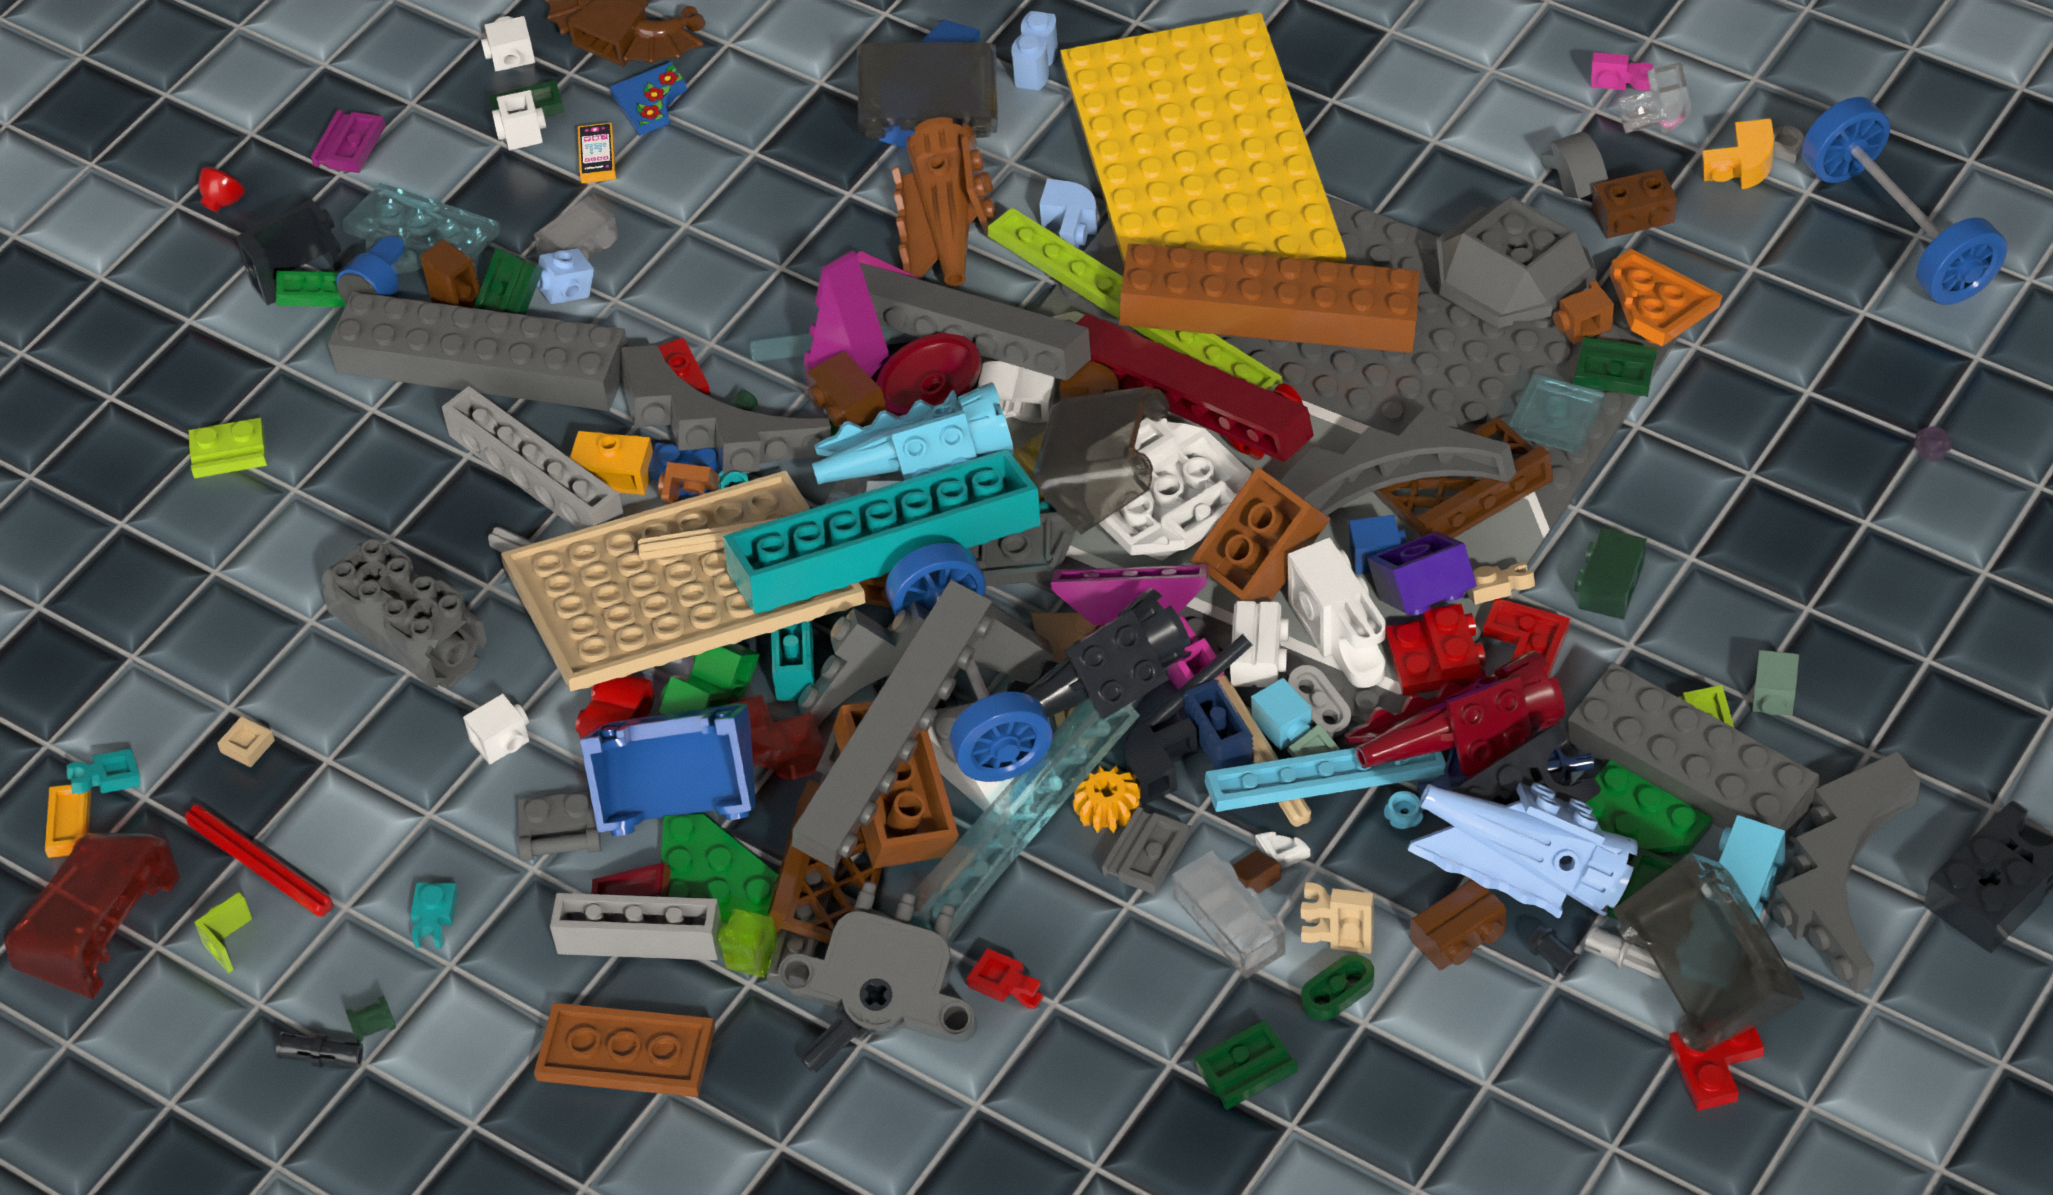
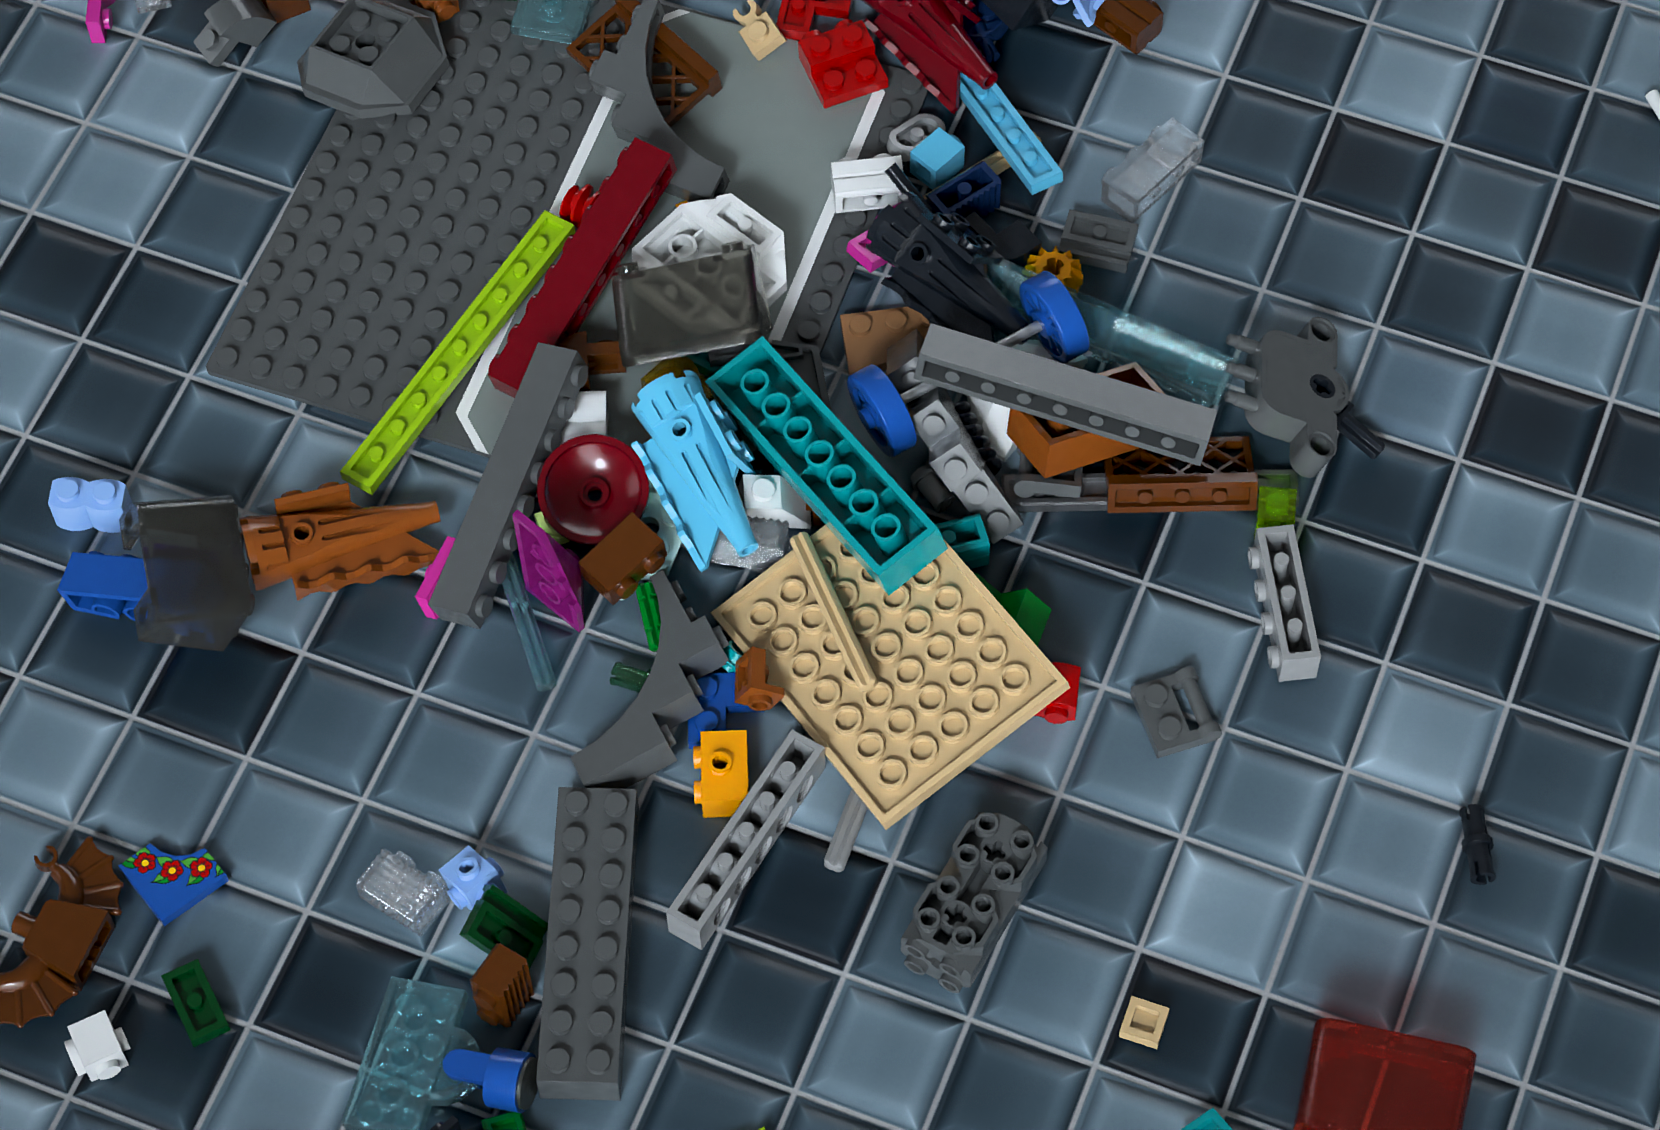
camera: 105 degrees left, 10 degrees up
red axle [184,804,334,917] -> none
lime bracket [194,892,252,974] -> none
clear green bush [345,995,397,1042] -> none
teal plate [410,883,459,949] -> none
white brick [463,694,529,764] -> none
white brick [492,90,546,150] -> none
dark orange plate [534,1003,715,1097] -> none
tile [578,123,616,183] -> none
blue windscreen [580,704,756,836] -> none
dark red tile [591,862,671,897] -> none
red plate [658,337,711,395] -> none
green plate [661,814,778,920] -> none
clear red brick [728,694,824,781] -> none
red plate [966,948,1044,1009] -> none
light blue brick [1039,179,1098,249] -> none
magenta wedge [1051,564,1209,626] -> none
yellow plate [1060,12,1346,267] -> none
dark orange brick [1119,243,1420,353] -> none
dark orange brick [1190,466,1330,604] -> none
dark green plate [1194,1019,1298,1110] -> none
reddish brown slope [1224,850,1281,900] -> none
white tile [1255,832,1310,870] -> none
sand green plate [1287,724,1340,758] -> none
white brick [1288,538,1385,688] -> none
tan plate [1301,882,1374,954] -> none
dark green plate [1301,954,1374,1021] -> none
blue brick [1349,515,1407,574] -> none
dark purple brick [1367,531,1477,615] -> none
medium azure plate [1384,791,1424,829] -> none

